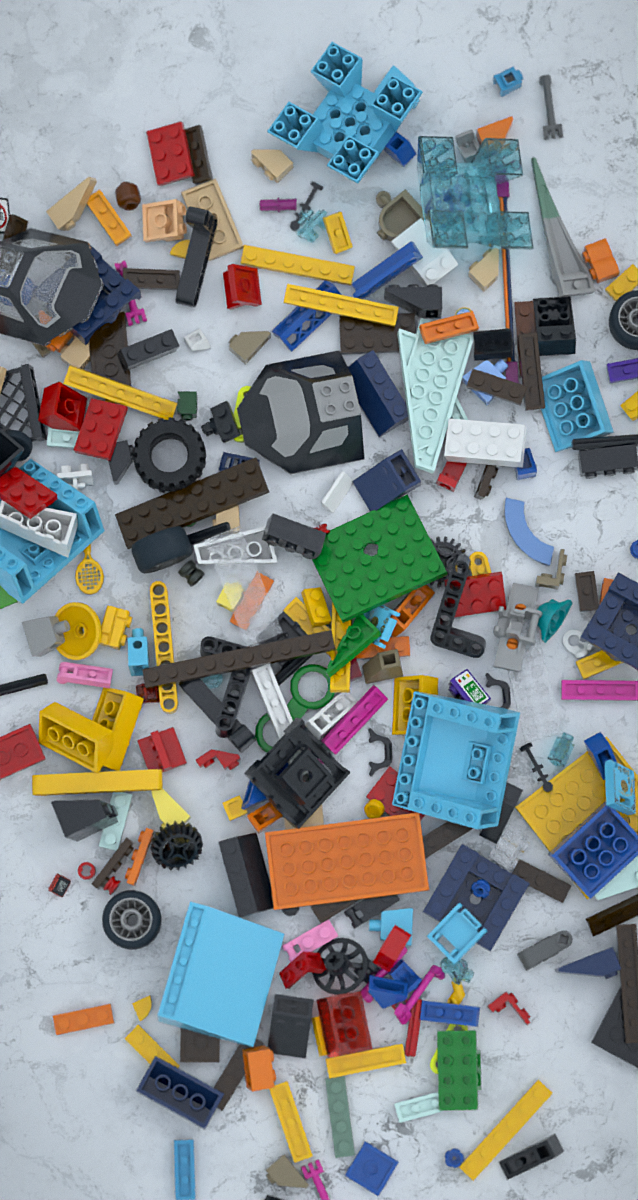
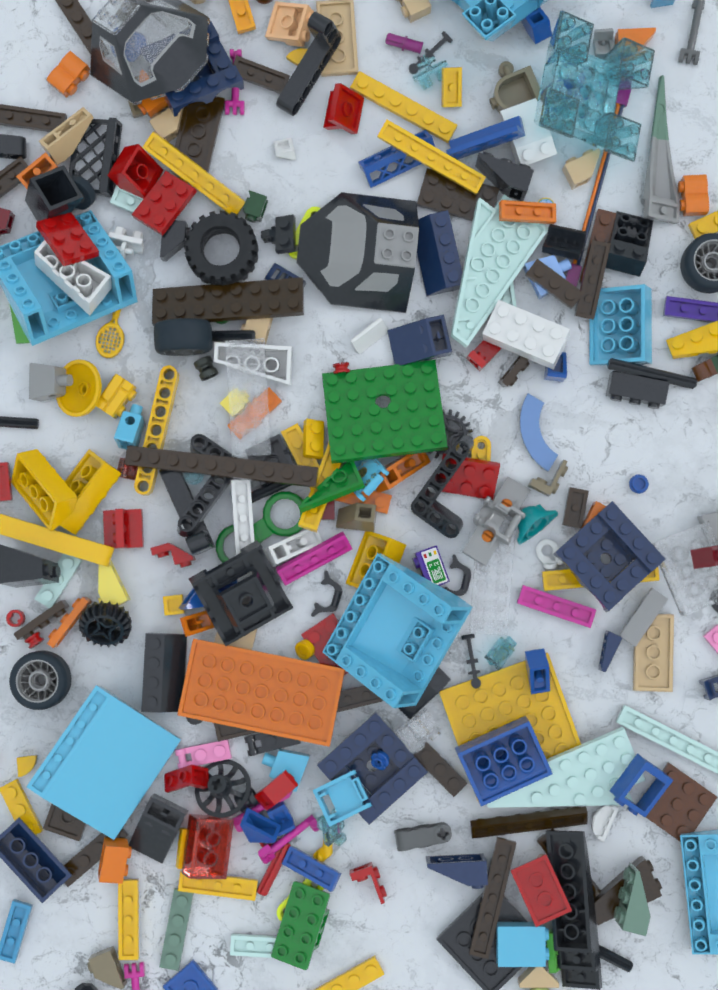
camera: 20 degrees right, 5 degrees up
bright pink plate [57,662,113,688] -> none
black brick [117,329,179,372] -> none
dark tan slope [229,331,271,365] -> none
black brick [262,513,326,559] -> none
medium azure container [605,760,636,815] -> none

